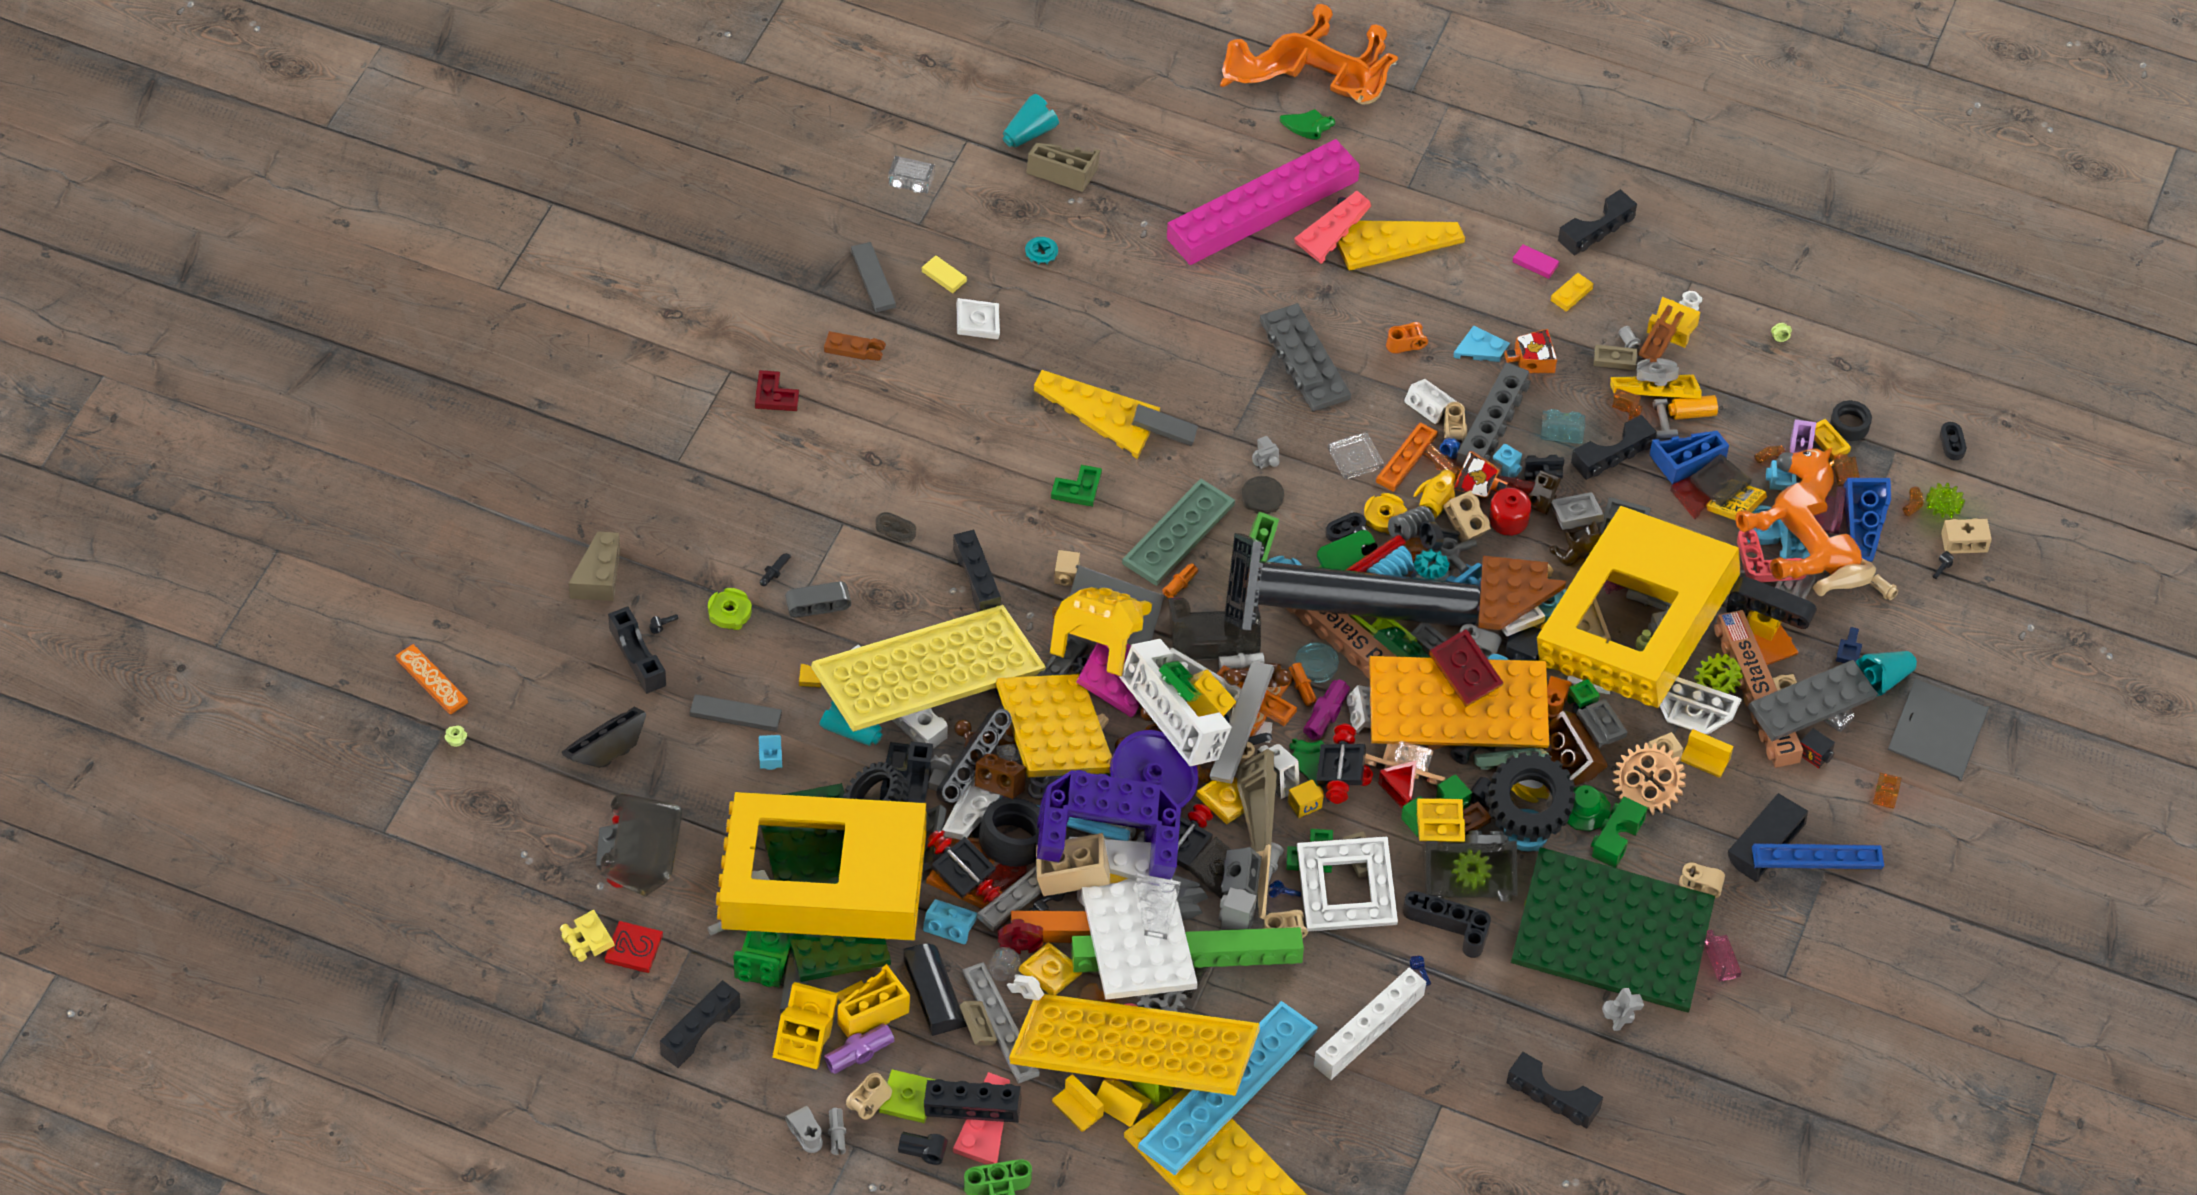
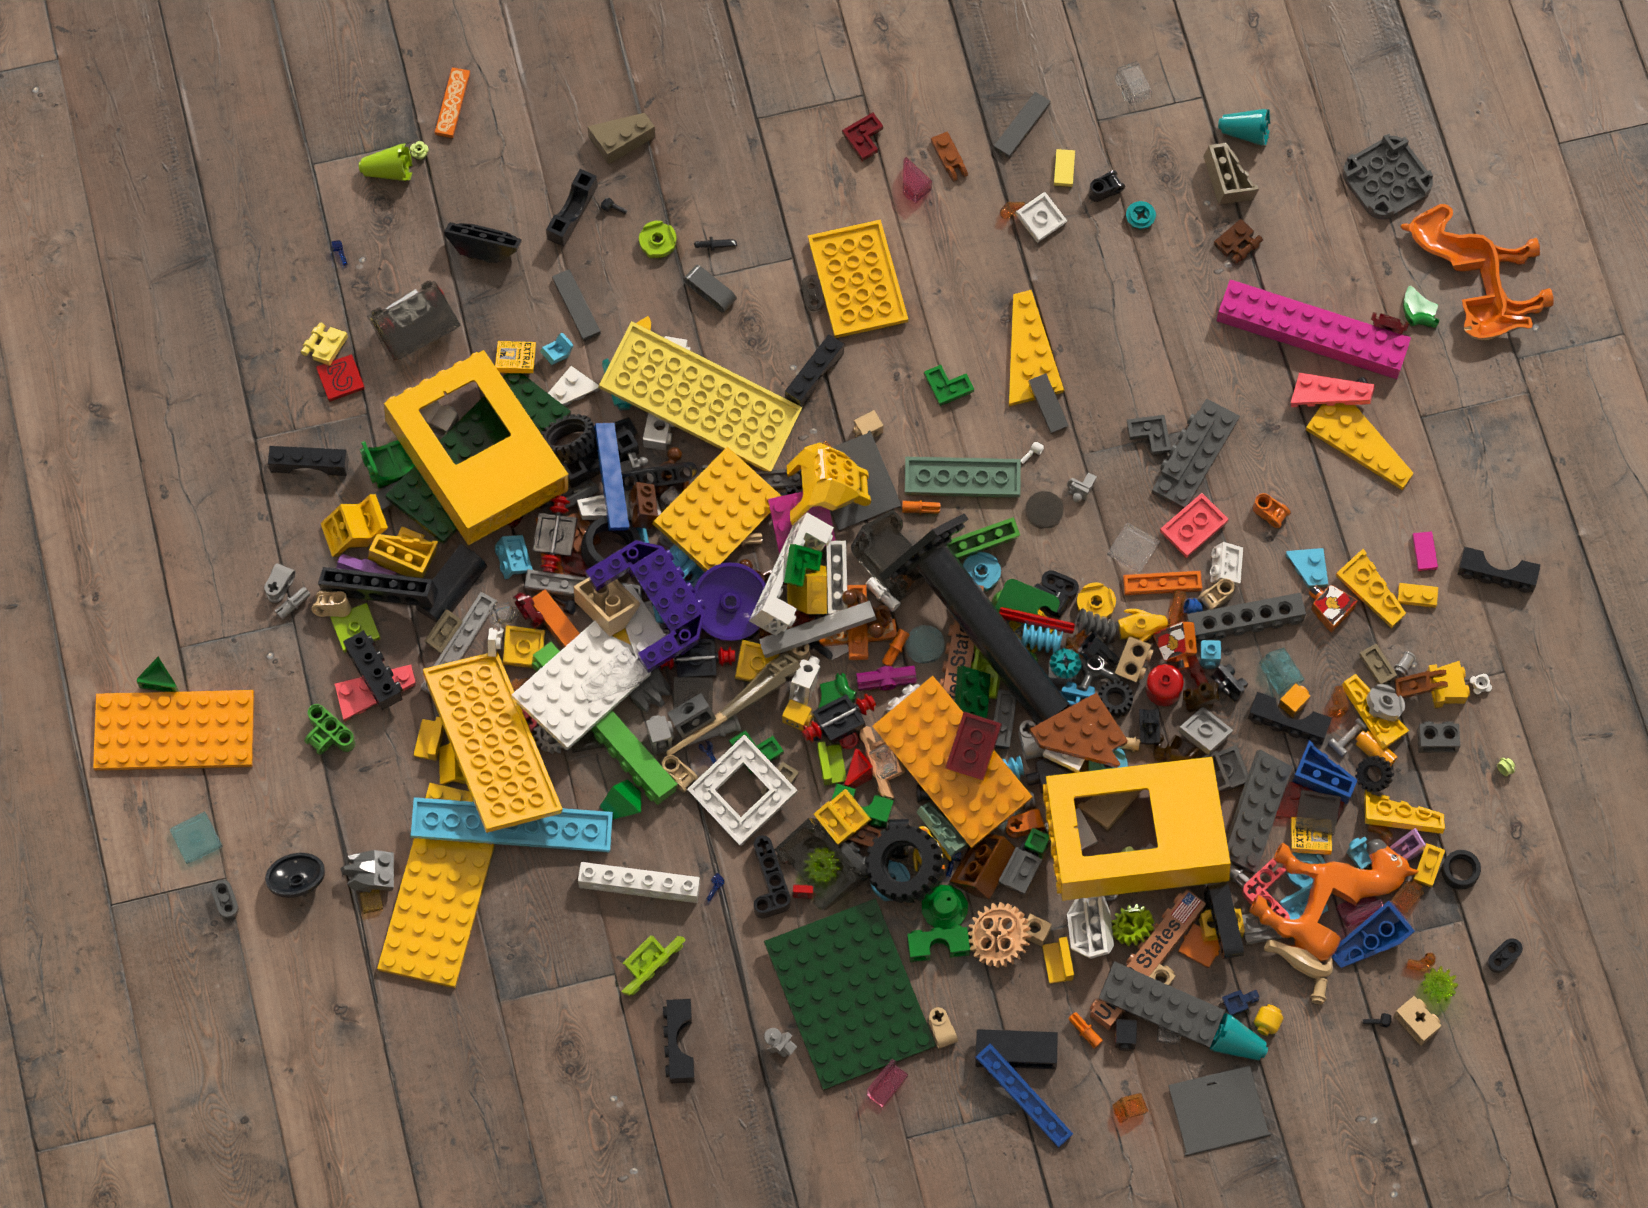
camera: 55 degrees right, 15 degrees up
black piece [898,1131,948,1165] -> none
none -> black brick [318,567,438,608]
none -> clear blue hand [332,240,348,266]
none -> lime cone [359,143,412,181]
none -> yellow tile [495,341,536,374]
none -> white wing [548,366,600,406]
none -> tile [594,423,629,531]
none -> green slope [599,779,641,820]
none -> lime bracket [621,935,685,996]
none -> red tile [793,885,813,899]
none -> yellow plate [808,220,908,338]
none -> lime panel [817,741,847,786]
none -> clear pink slope [903,157,932,203]
none -> clear orange arm [1000,202,1025,219]
none -> white hand [1021,442,1044,464]
none -> orange axle [1068,1012,1103,1049]
none -> black piece [1088,170,1126,202]
none -> black tyre [1098,680,1133,718]
none -> dark grey plate [1126,415,1171,455]
none -> black hips [1139,709,1160,745]
none -> coral plate [1160,493,1229,558]
none -> reddish brown plate [1214,219,1263,264]
none -> dark grey plate [1226,750,1292,874]
none -> yellow head [1254,1004,1284,1036]
none -> light orange brick [1278,683,1310,718]
none -> yellow wing [1336,549,1406,629]
none -> dark grey tile [1343,134,1433,219]
none -> black tyre [1355,756,1394,792]
none -> yellow wing [1364,789,1445,834]
none -> dark red plate [1371,312,1409,334]
none -> dark grey brick [1417,721,1461,753]

